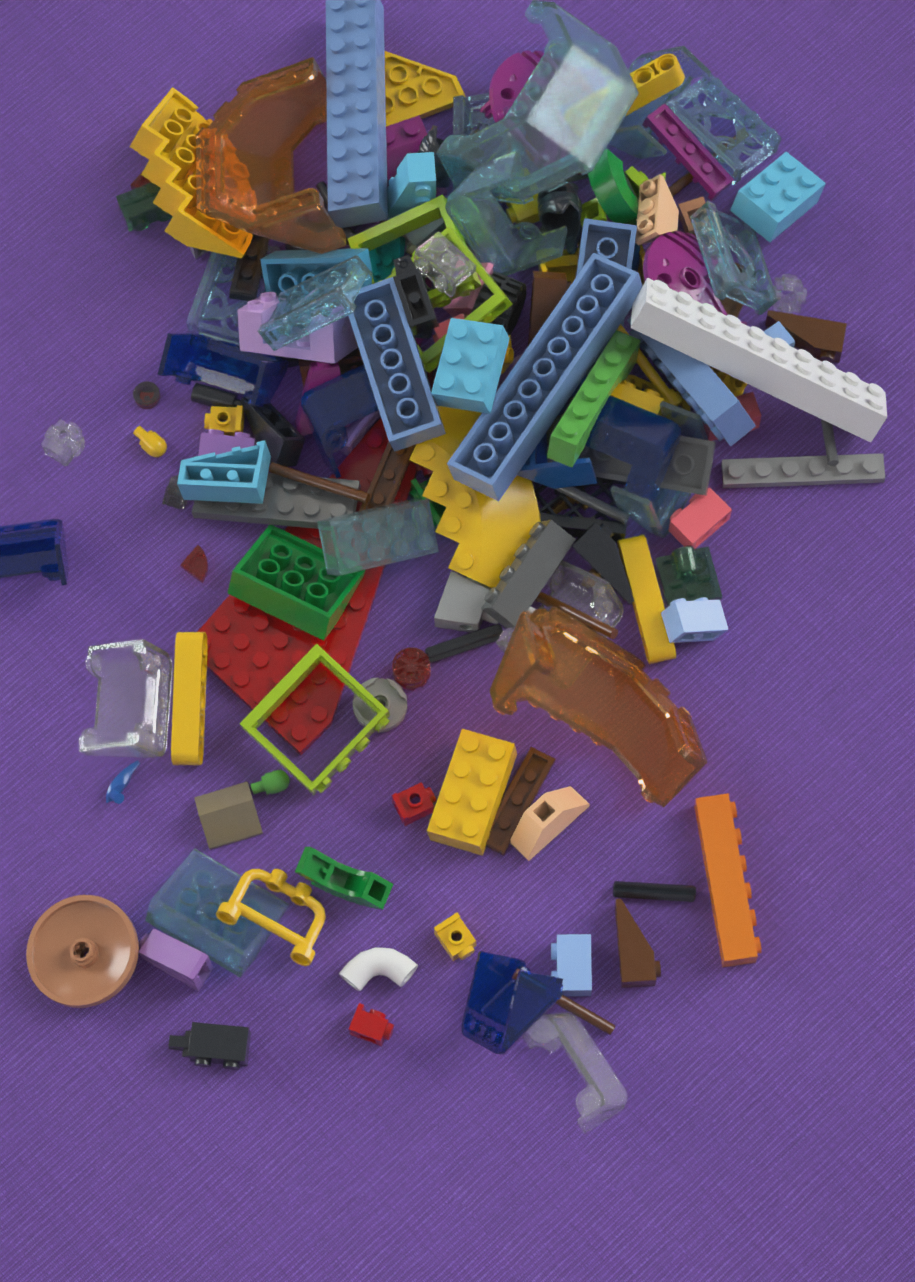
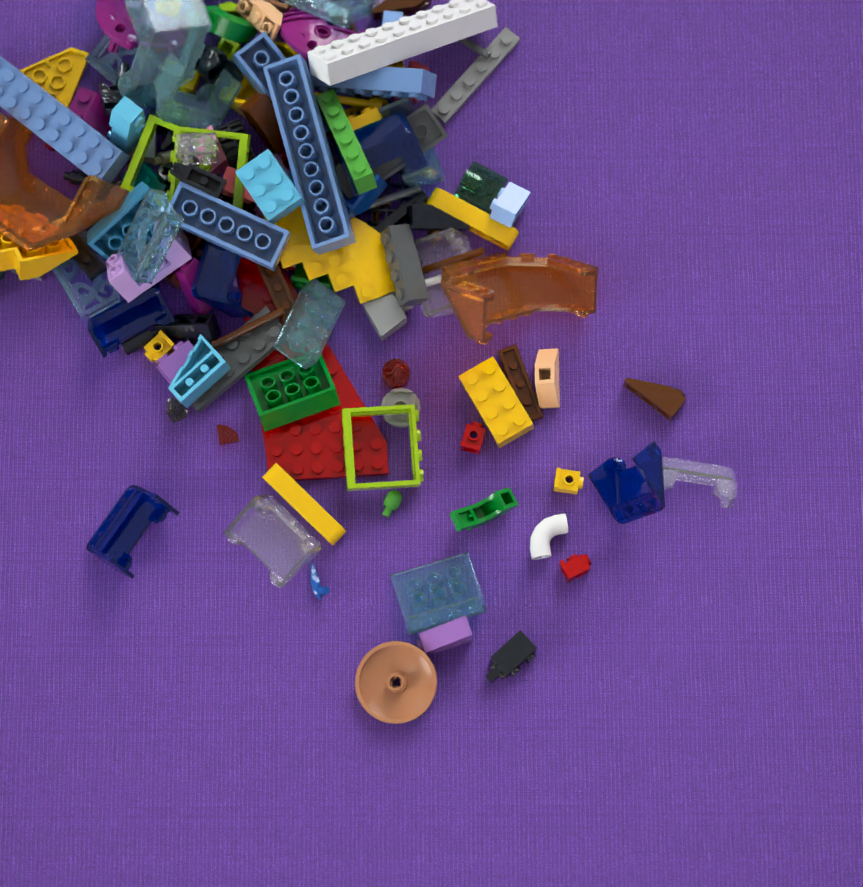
camera: 50 degrees left, 5 degrees up
clear brick [41,419,85,467] -> none
clear smoke tile [133,381,161,409] -> none
yellow cylinder [133,426,167,458] -> none
dark tan slope [194,782,263,850] -> none
yellow bar [216,869,326,966] -> none
black axle [425,624,504,663] -> none
reddish brown bar [512,968,615,1035] -> none
light blue brick [551,934,592,996] -> none
black axle [613,881,696,902] -> none
coral brick [668,487,732,553] -> none
orange brick [694,793,762,968] -> none

